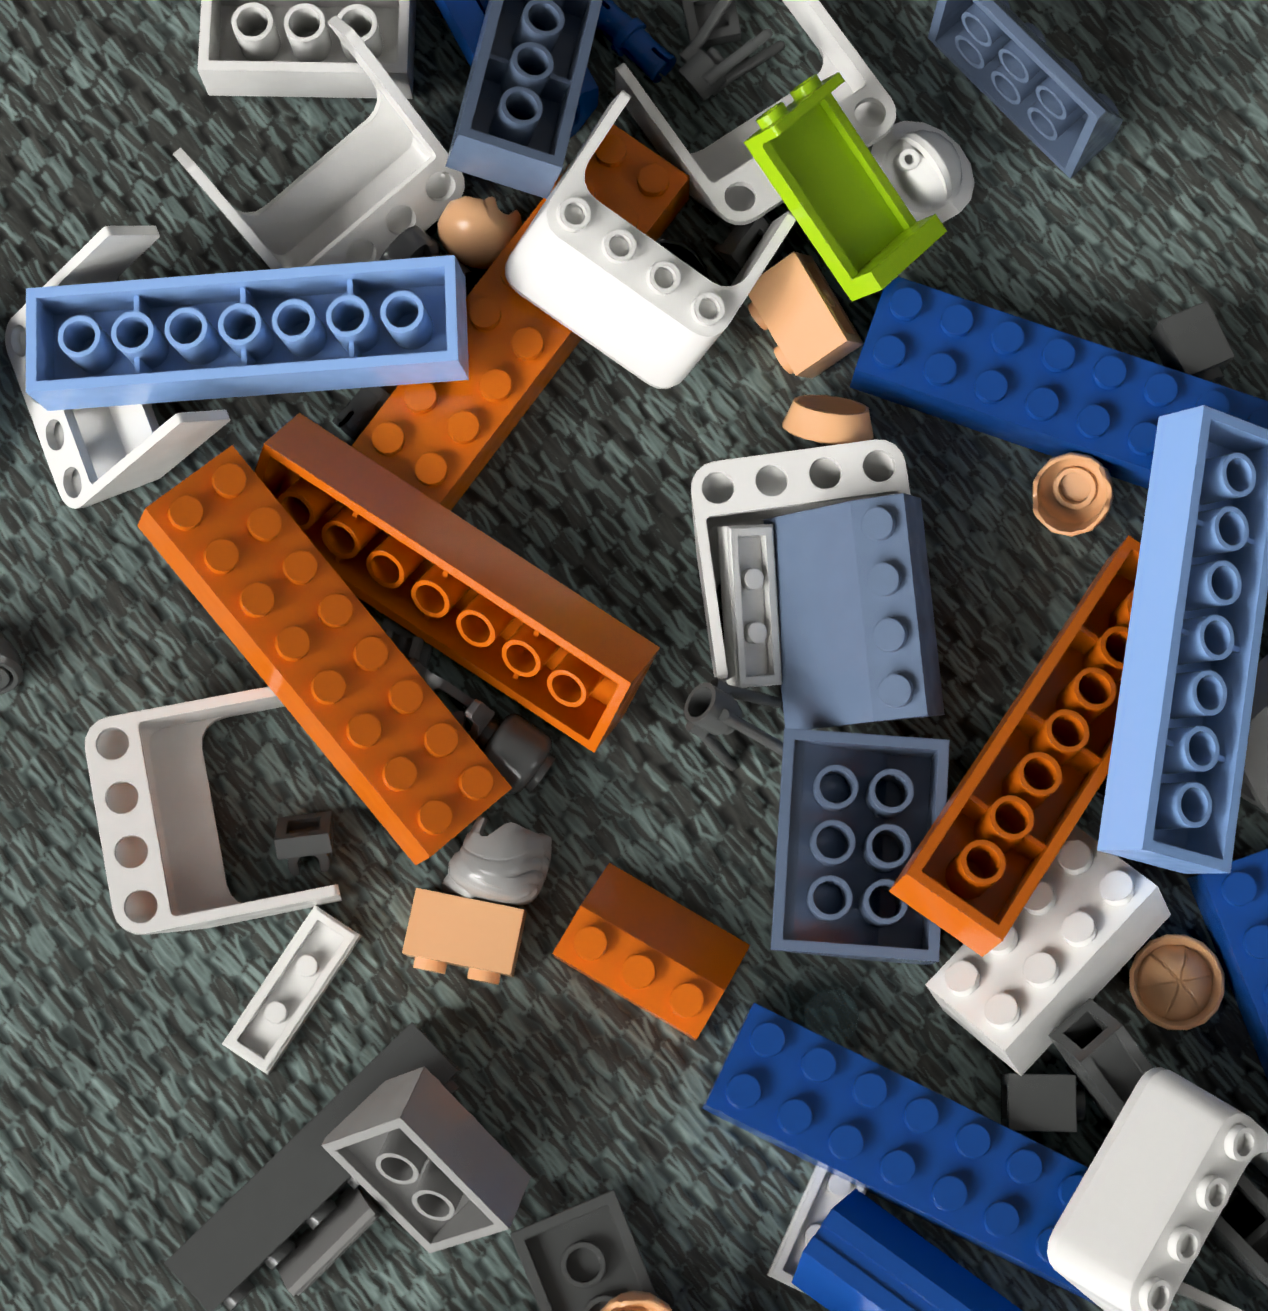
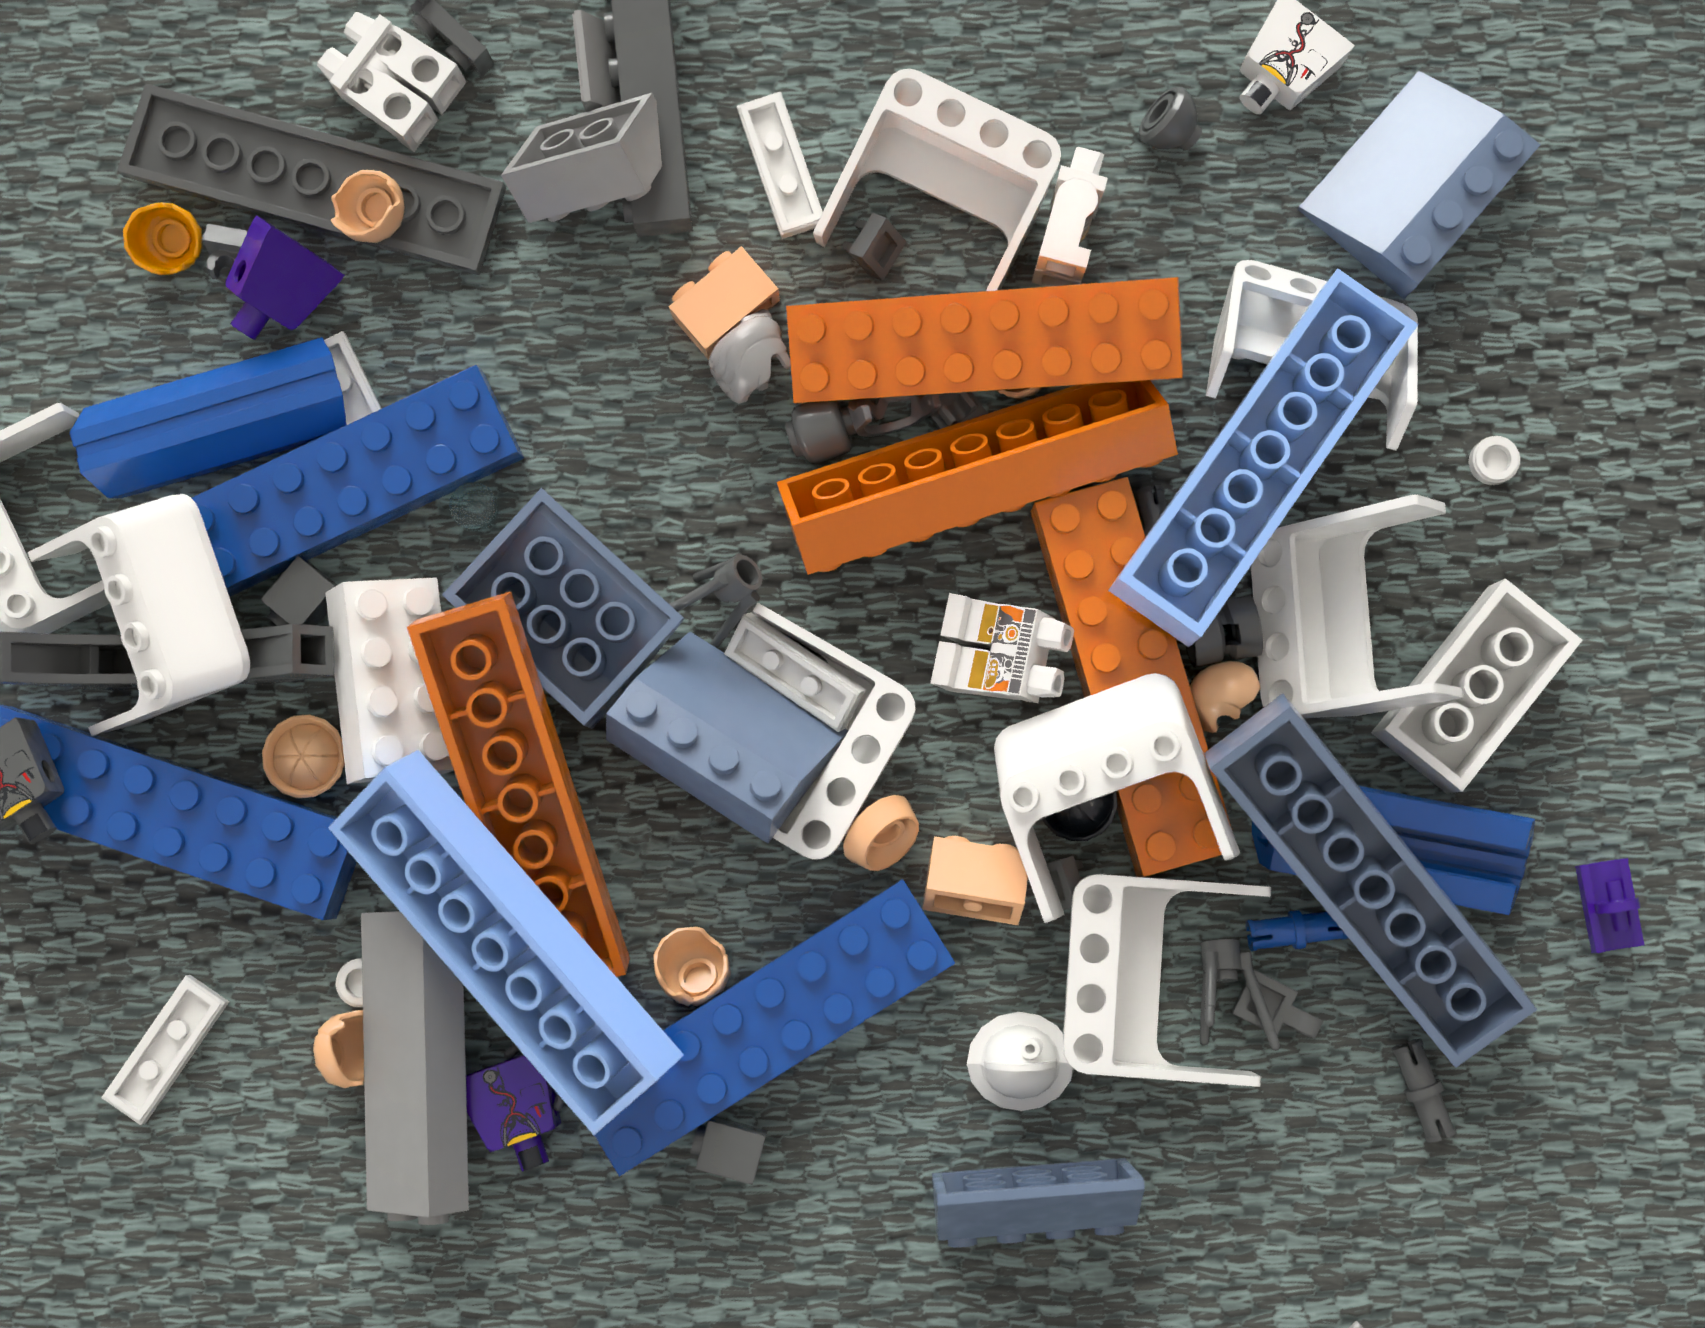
camera: 130 degrees right, 5 degrees up
orange slope [552,863,750,1041] -> none
lime panel [744,72,947,302] -> none
none -> white hips [930,593,1074,703]
none -> white hips [1031,147,1108,287]
none -> white tile [1469,436,1520,485]

